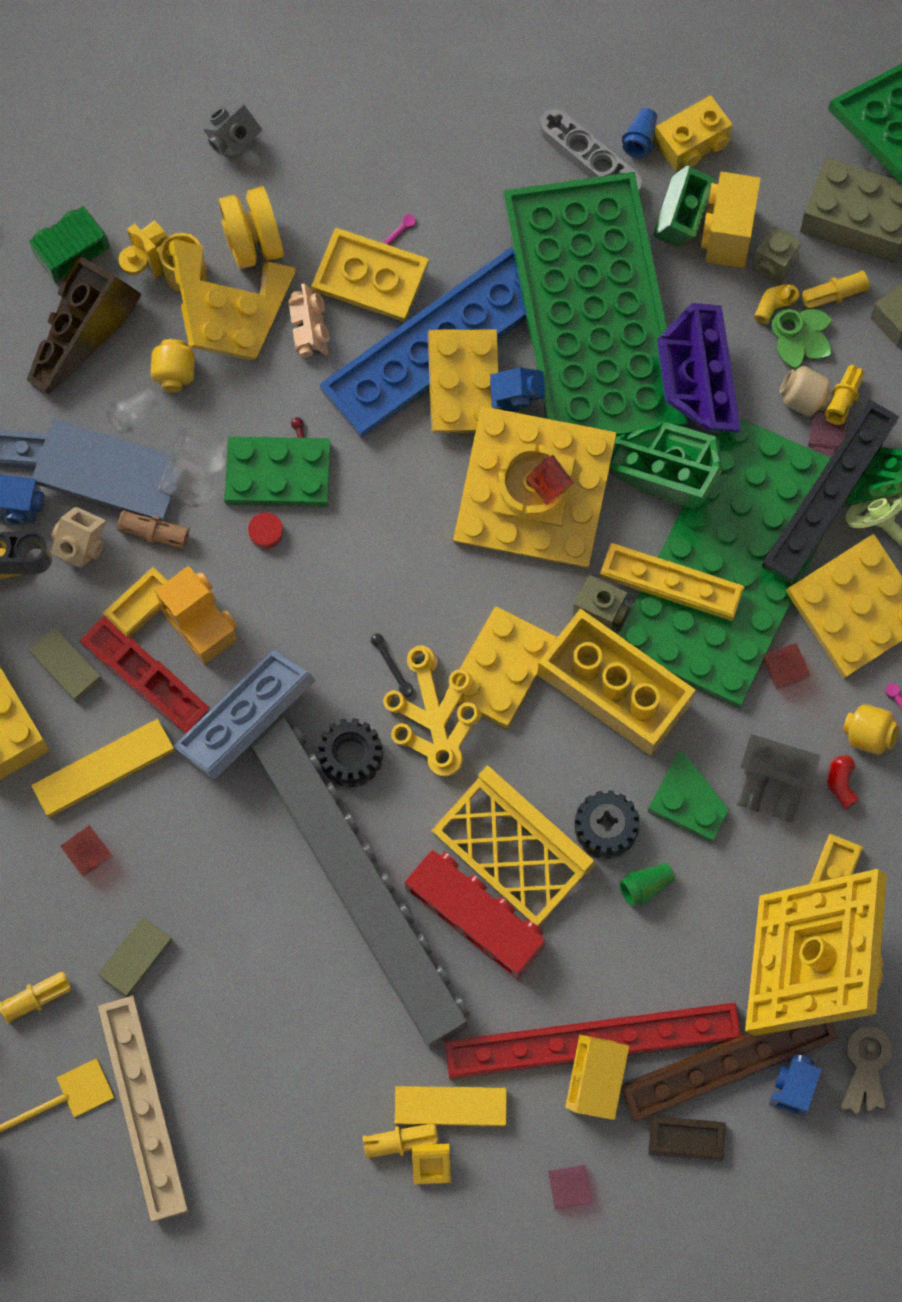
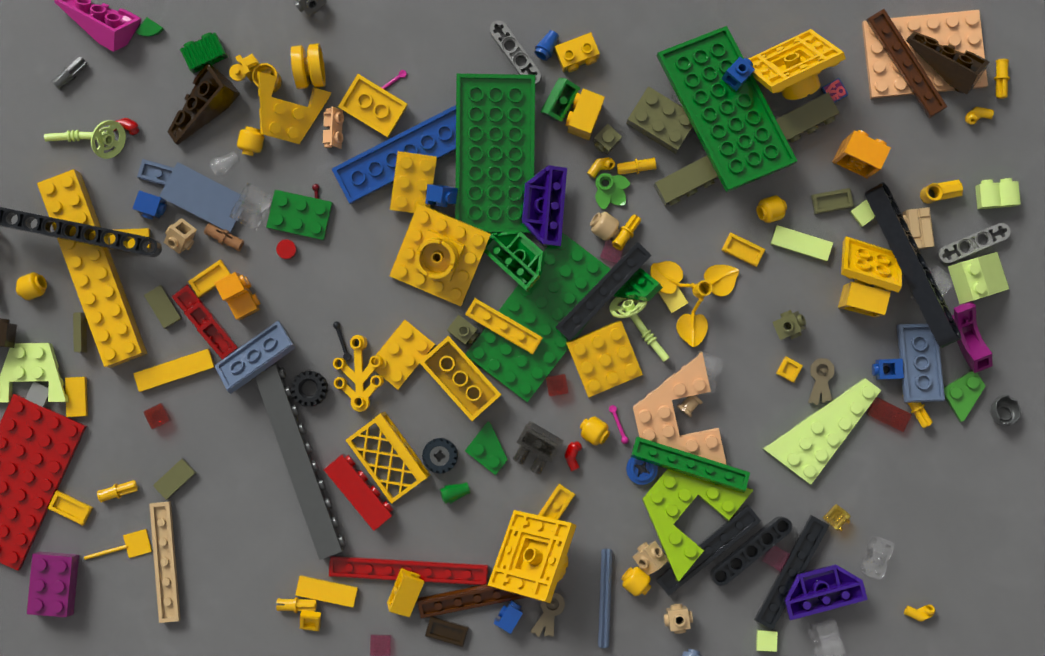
camera: 10 degrees right, 15 degrees up
clear red plate [526,455,574,506] -> none

